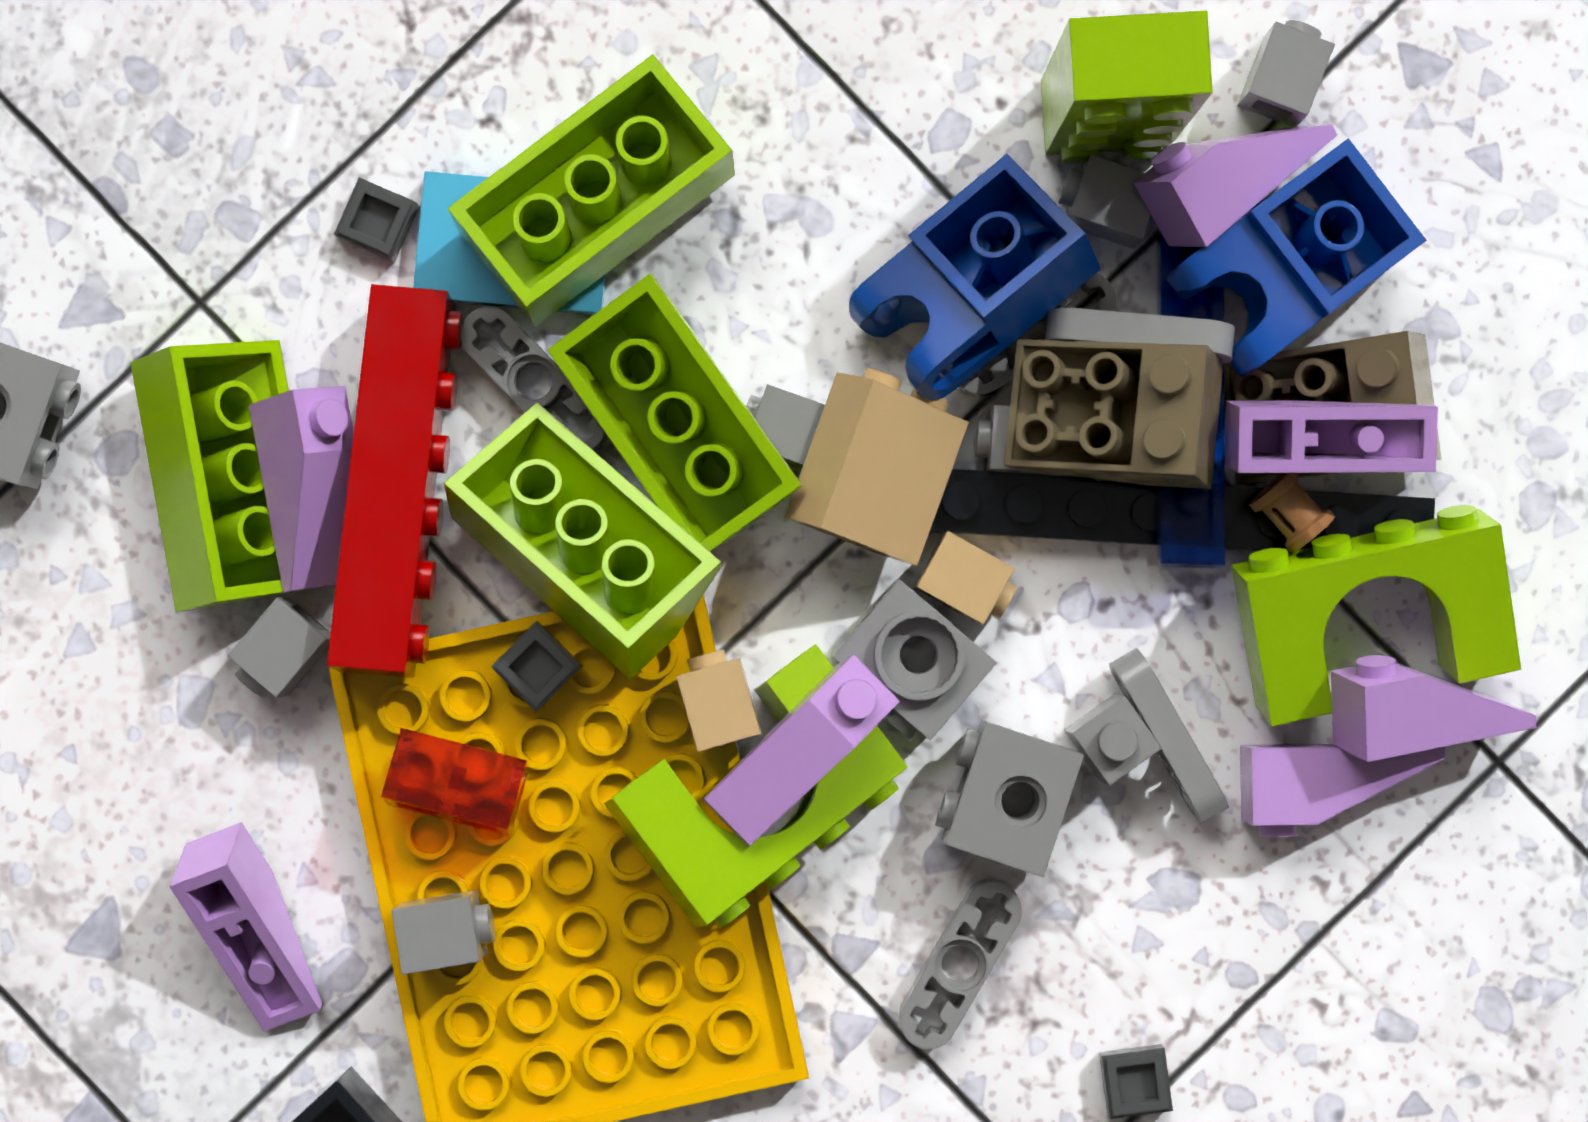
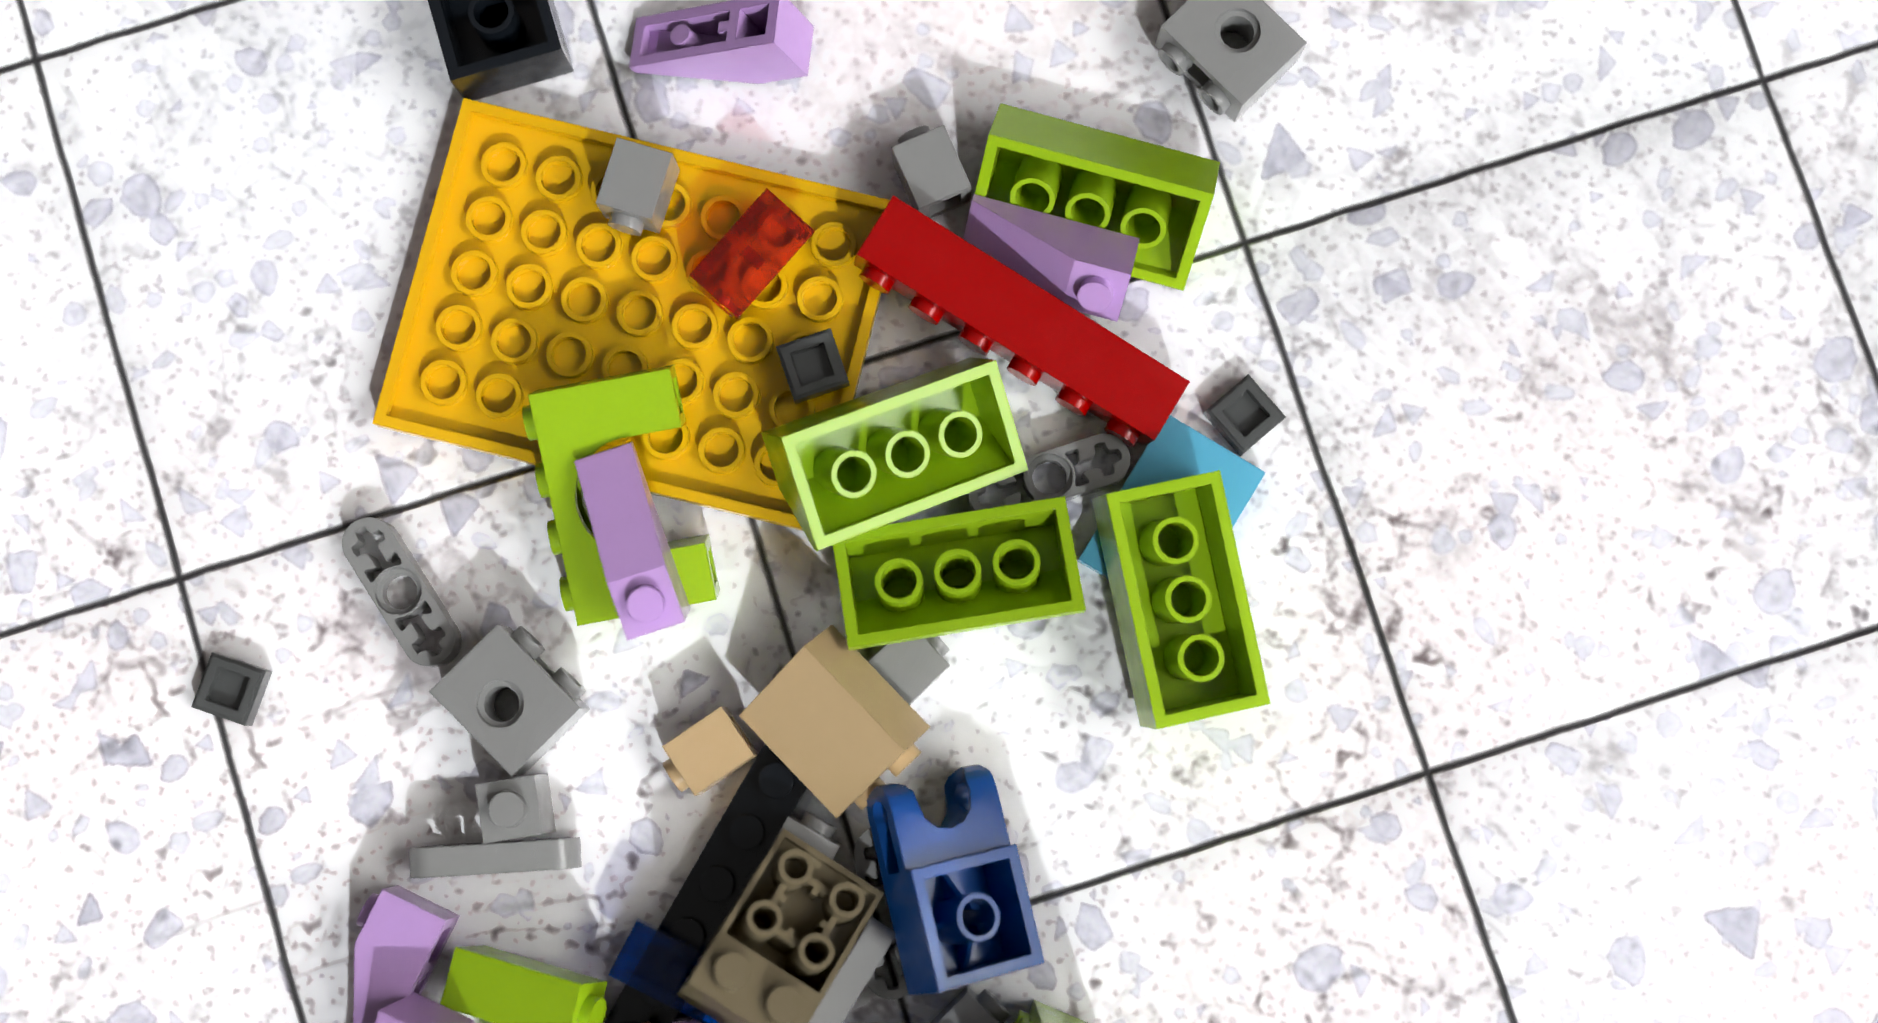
camera: 120 degrees right, 5 degrees down
tan brick [676,649,761,752] -> none
light grey brick [832,579,997,741] -> none

